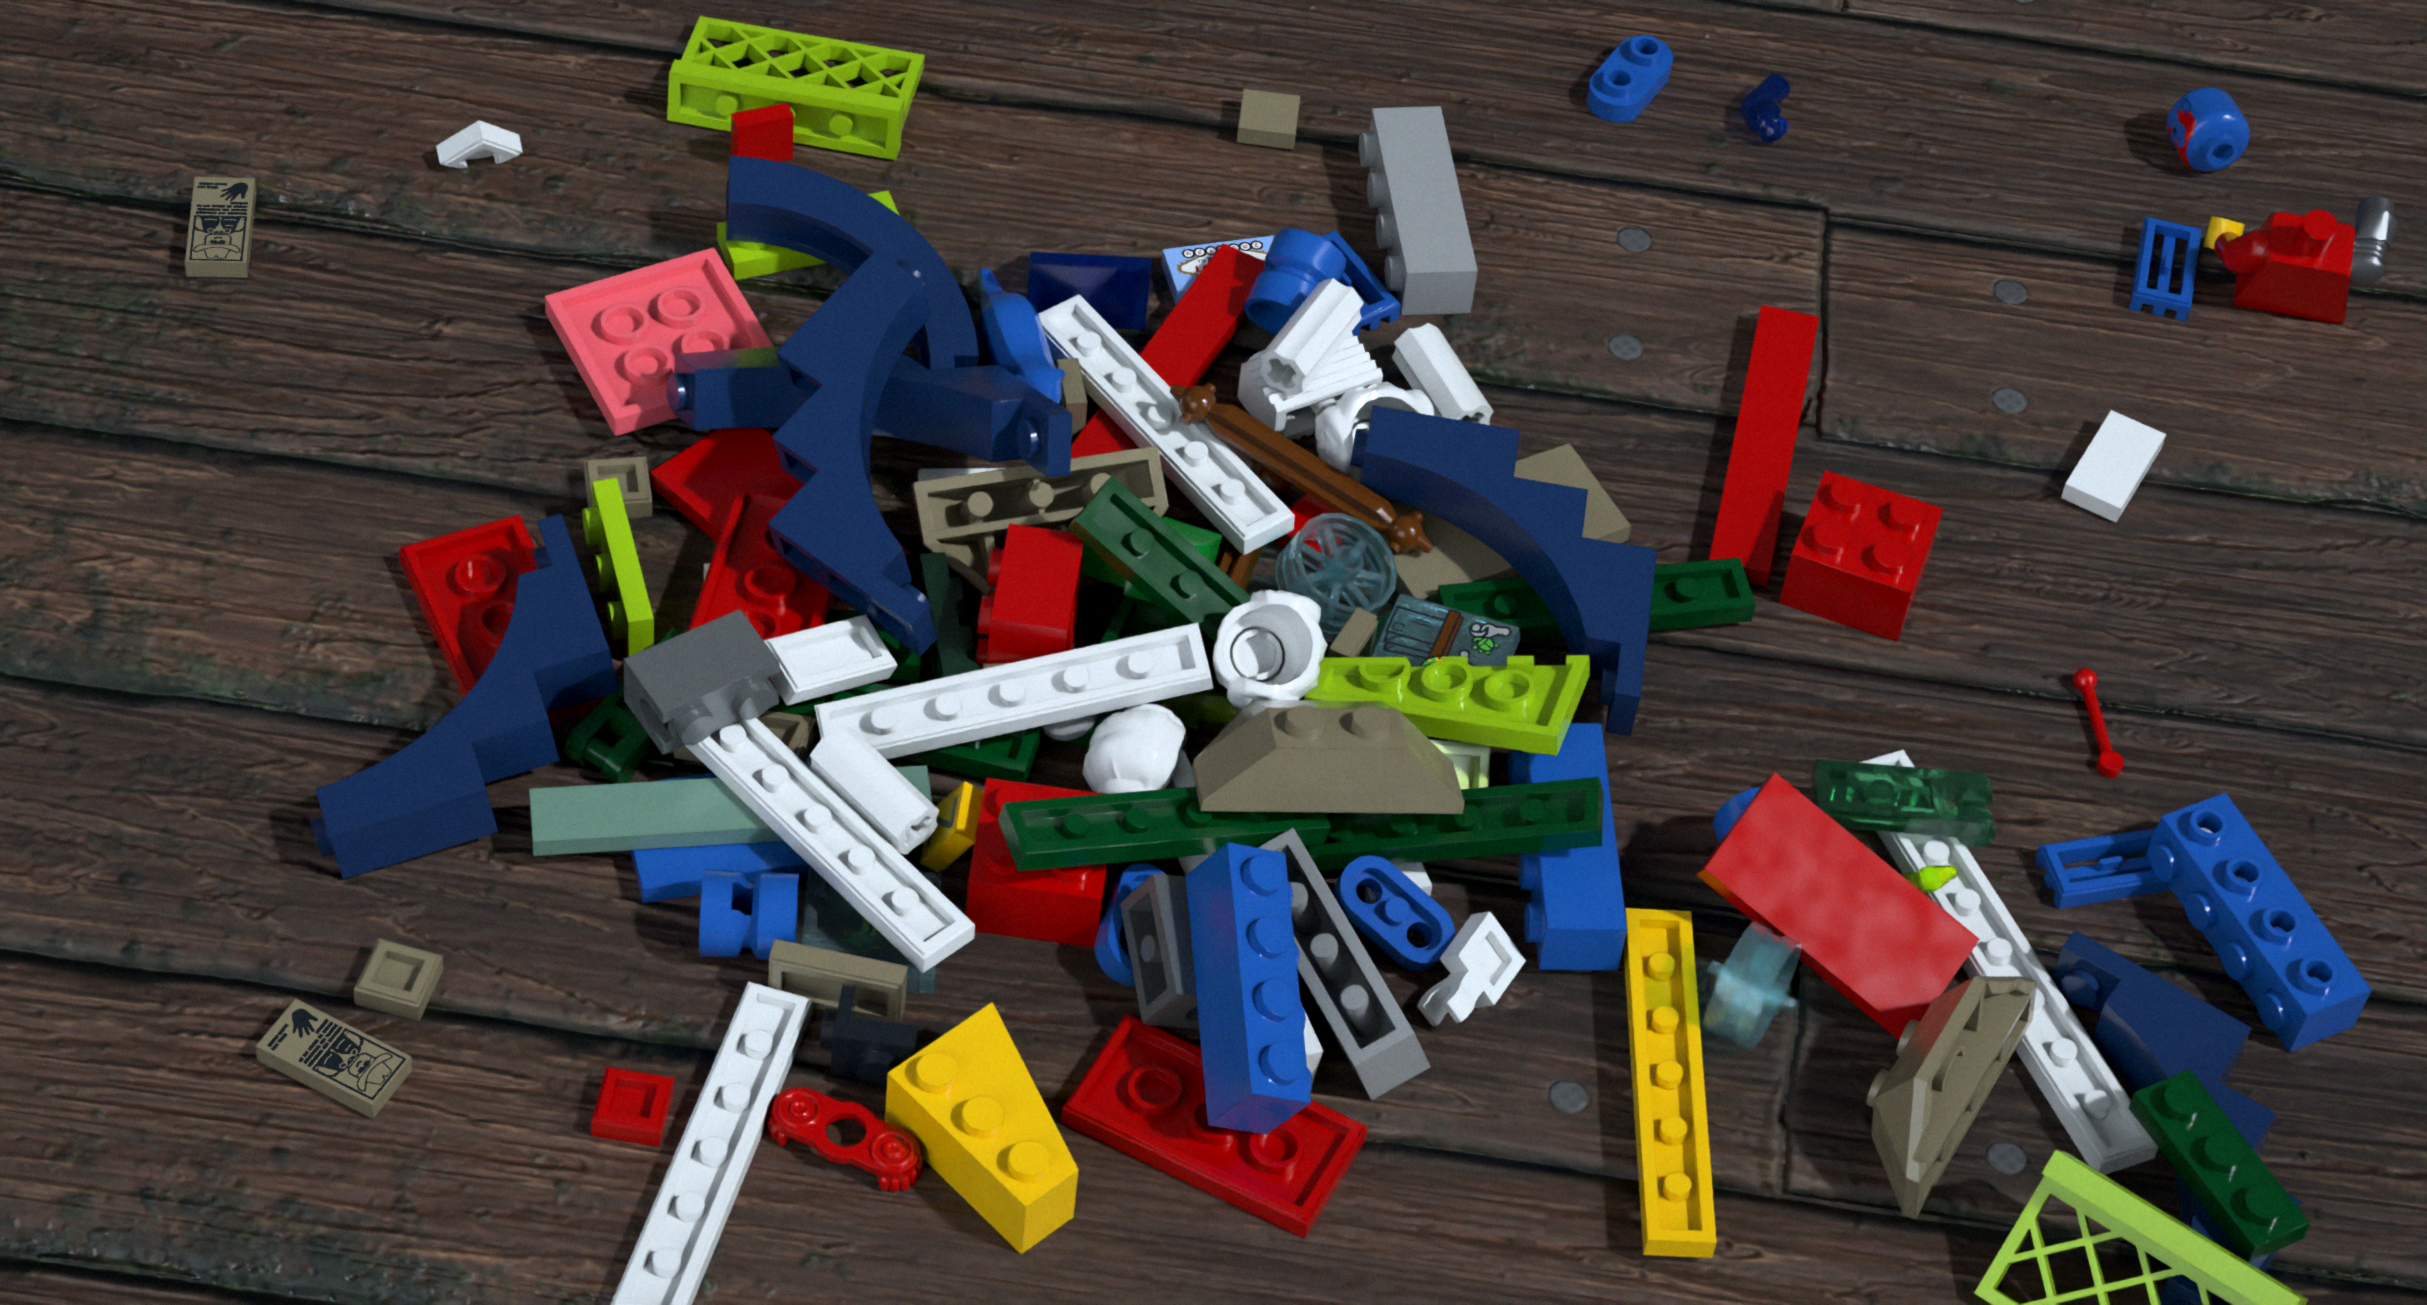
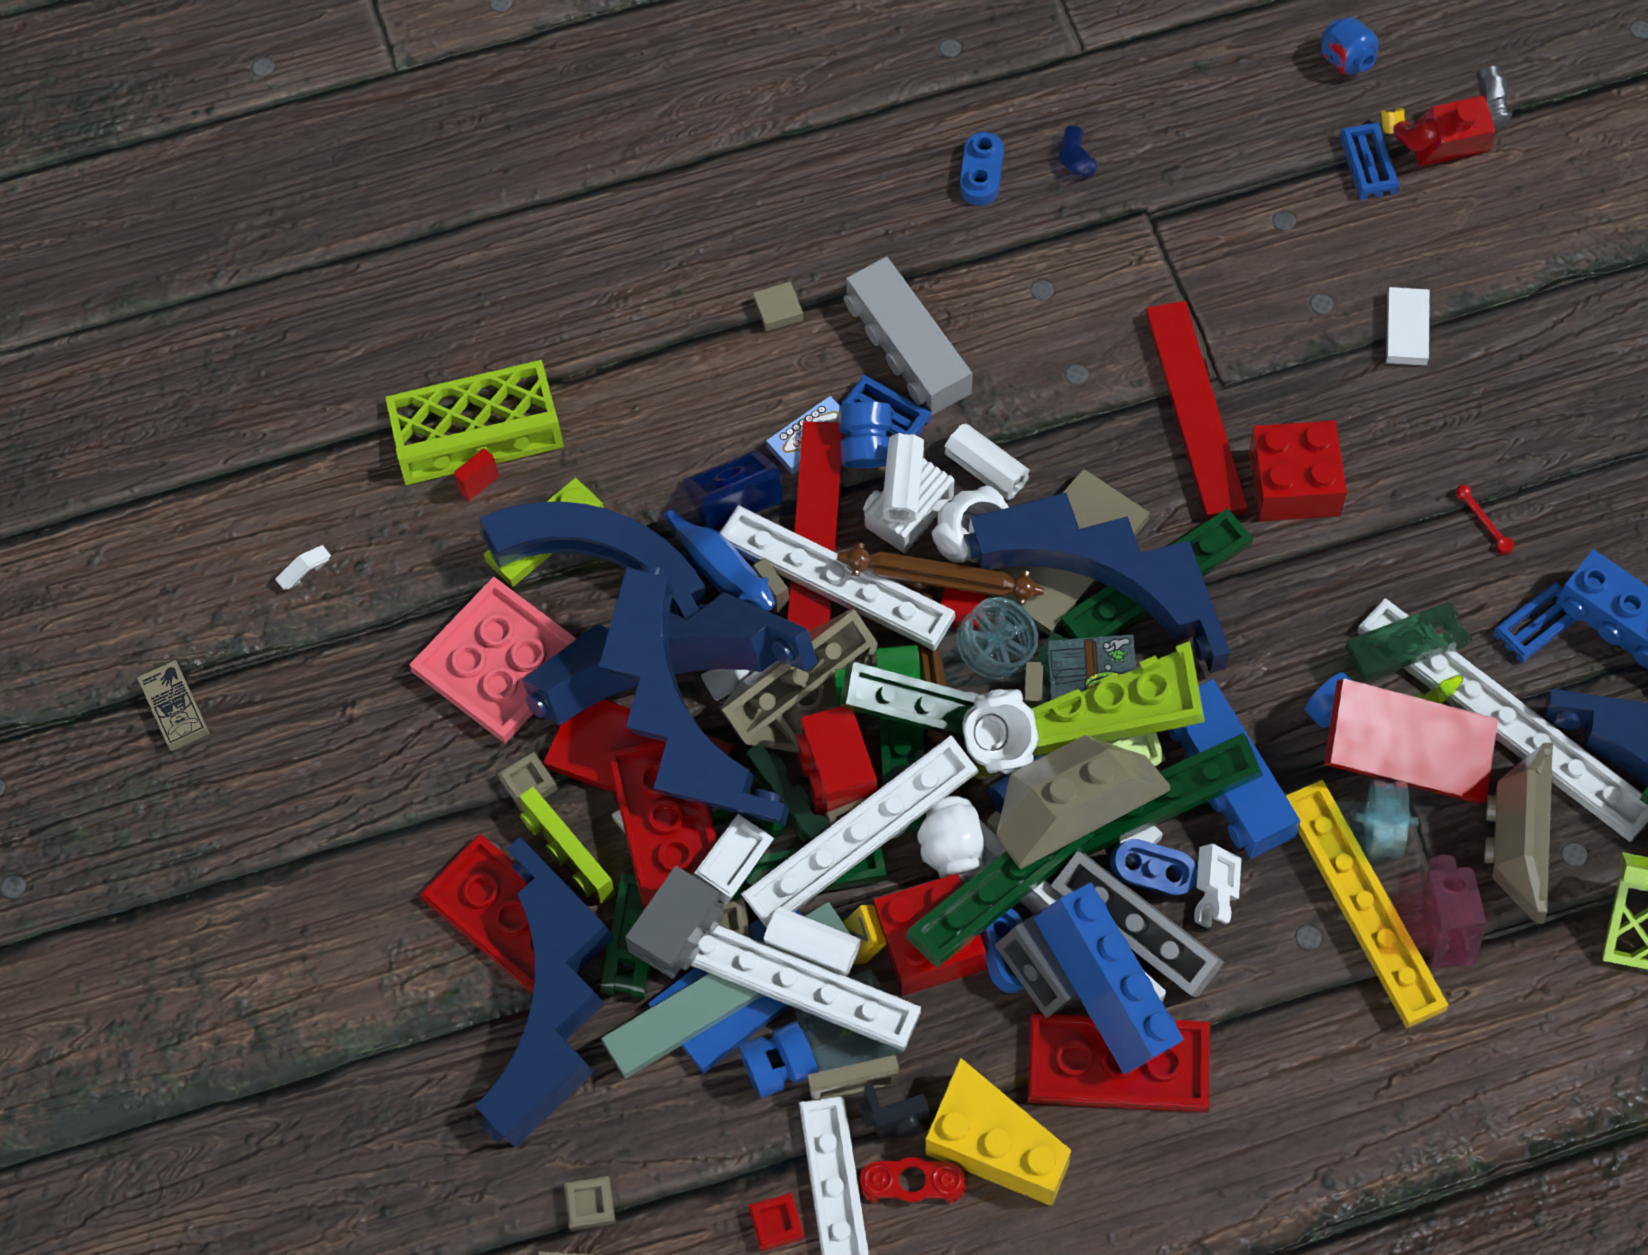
camera: 15 degrees left, 15 degrees up
none -> clear pink torso [1421,855,1487,968]

